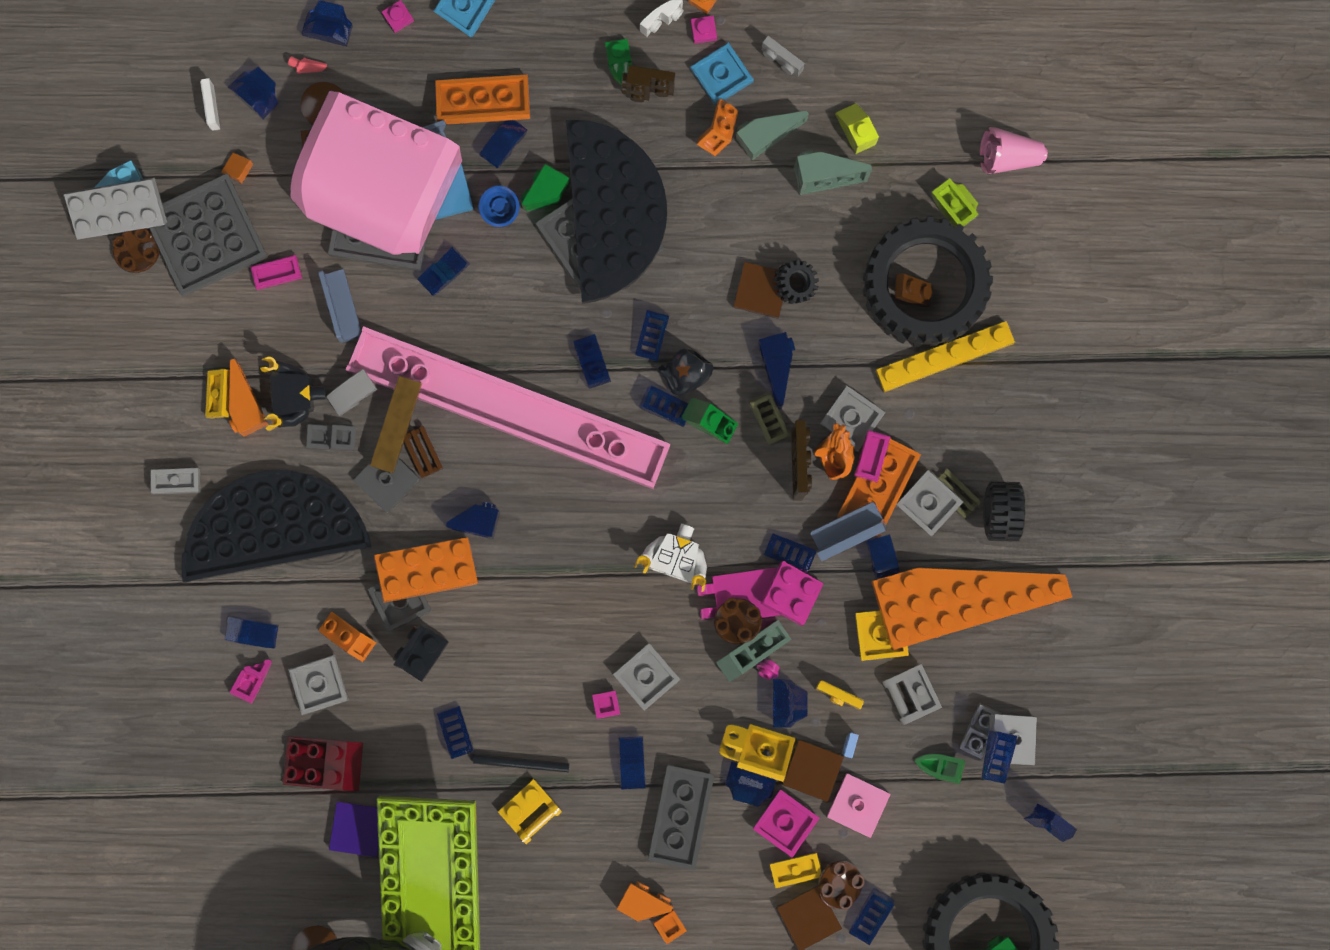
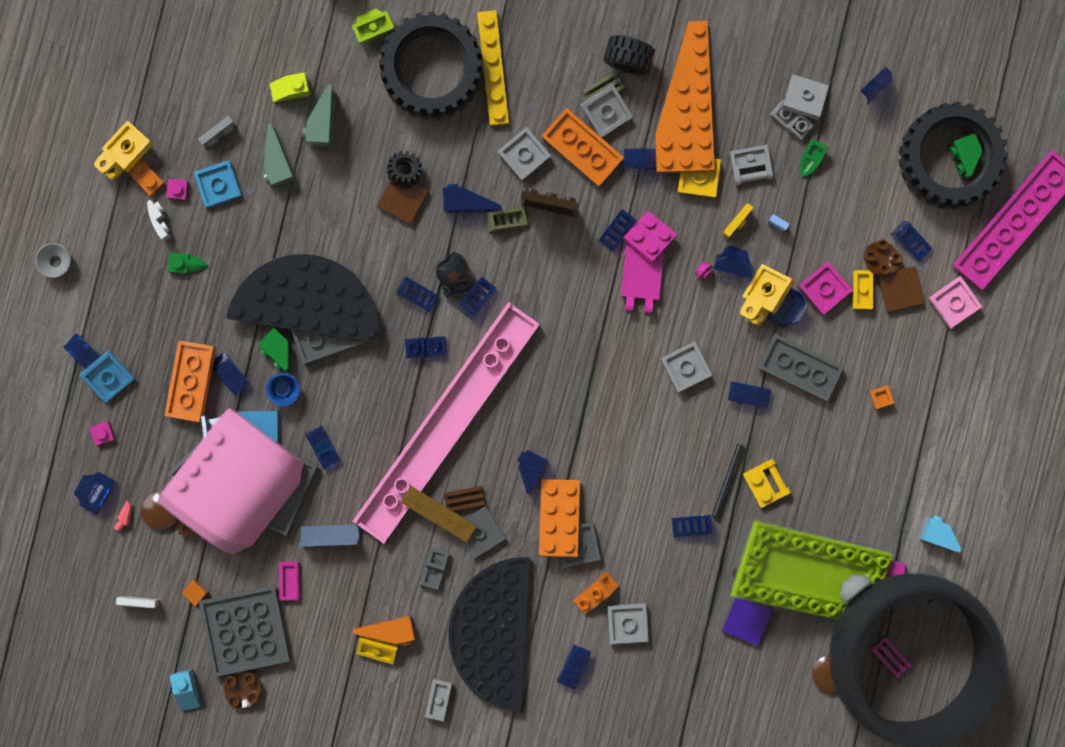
camera: 70 degrees left, 5 degrees up
light grey plate [64,177,167,240] -> none
clear blue slope [228,67,279,120] -> none
dark pink slope [230,659,272,704] -> none
black torso [260,357,327,431] -> none
dark red slope [283,736,364,791] -> none
light grey slope [326,369,378,416] -> none
black bracket [393,625,449,682] -> none
dark pink plate [592,691,620,719] -> none
orange slope [617,881,673,921] -> none
dark brown plate [622,65,675,102] -> none
white torso [634,524,707,592] -> none
green slope [681,398,738,444] -> none
orange bracket [697,99,738,156] -> none
reddish brown dish [714,598,762,644] -> none
sand green slope [716,620,792,682] -> none
reddish brown tile [782,740,844,802] -> none
sand blue panel [811,502,887,561] -> none
orange hair [814,423,854,480] -> none
bright pink plate [827,773,891,838] -> none
dark pink tile [854,430,890,483] -> none
reddish brown plate [895,274,932,307] -> none
clear blue slope [981,731,1017,784] -> none

